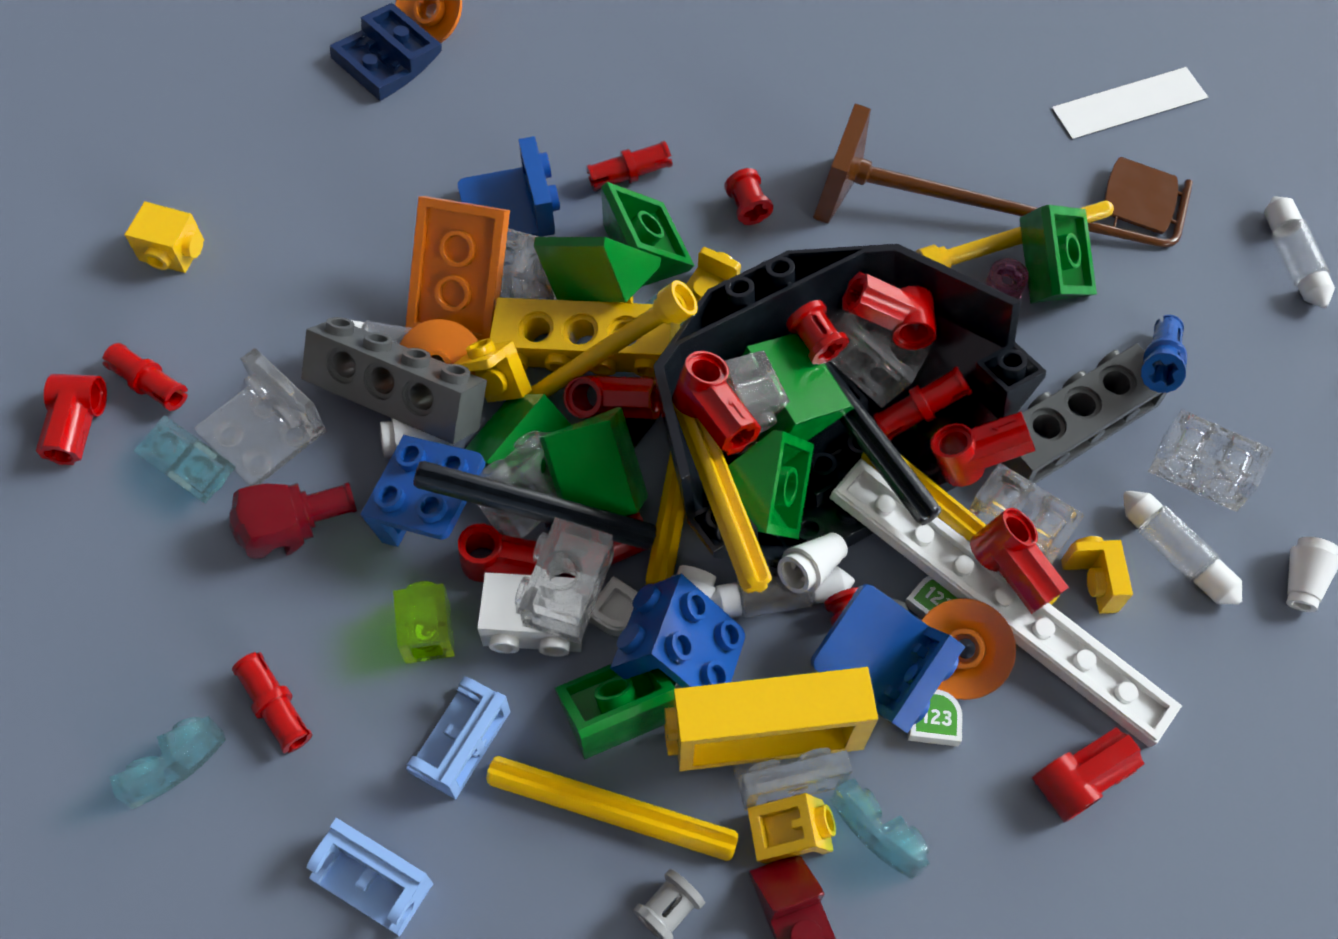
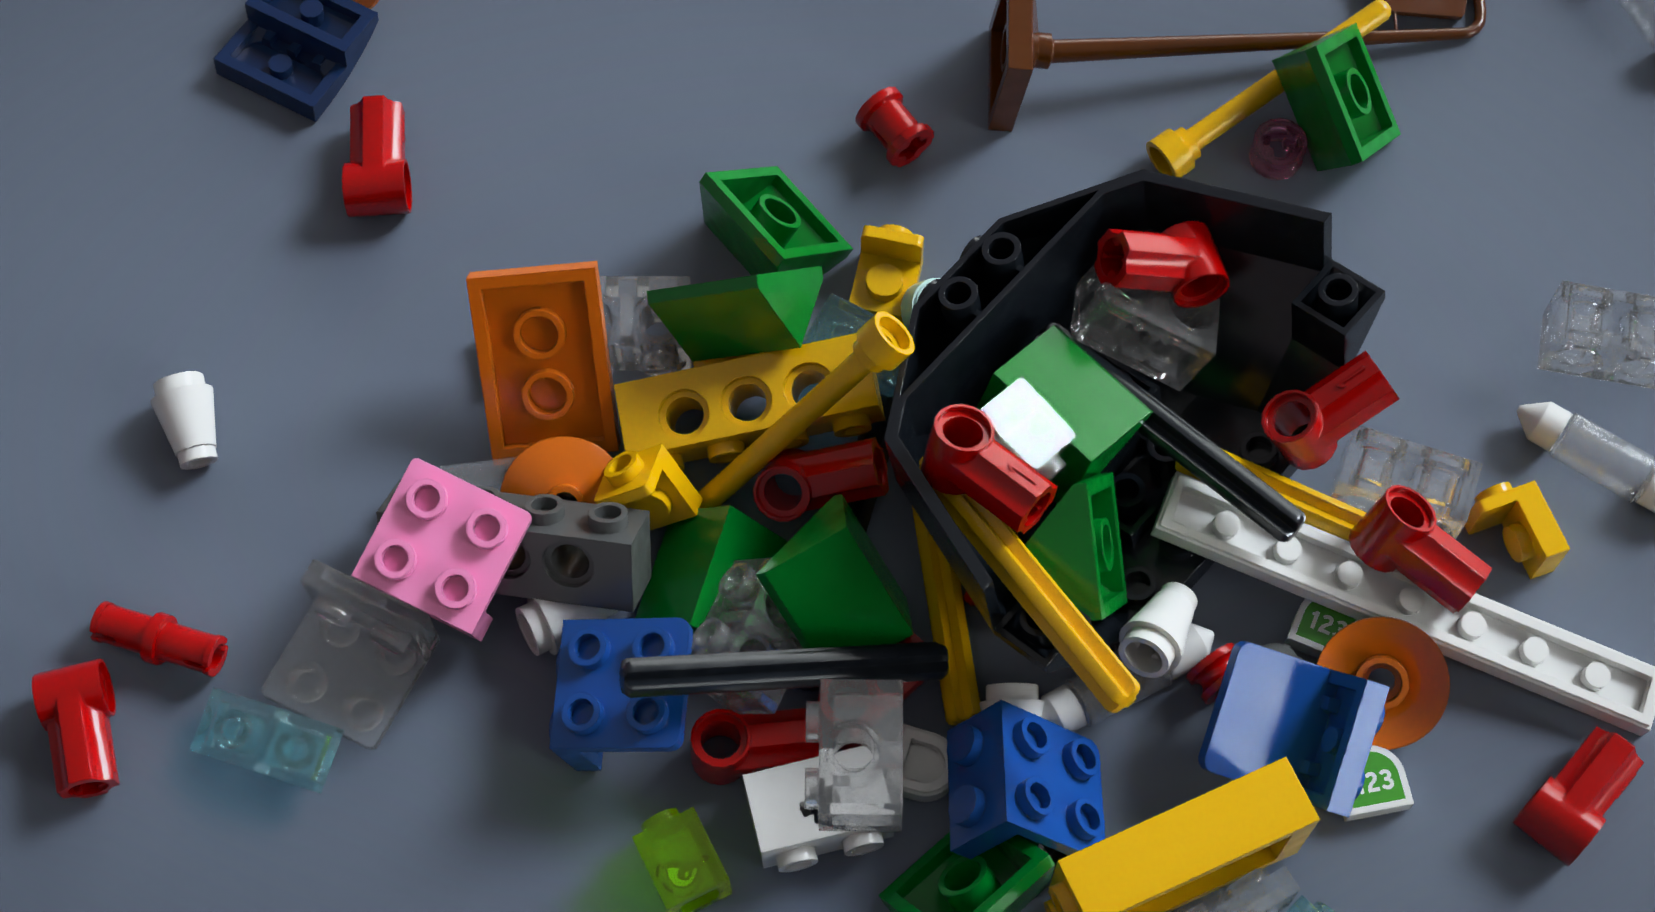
camera: 15 degrees left, 5 degrees up
yellow brick [124,201,204,273] -> none
dark red piece [229,482,357,559] -> none
blue bracket [458,136,560,244] -> none
red pin [586,141,673,192] -> none
red bush [786,300,849,365] -> none
red pin [874,366,973,441] -> none
dark grey brick [998,343,1167,492] -> none
blue pin [1141,315,1187,393] -> none
none -> white cone [150,371,218,470]
none -> red piece [342,95,412,217]
none -> bright pink bracket [351,458,532,642]

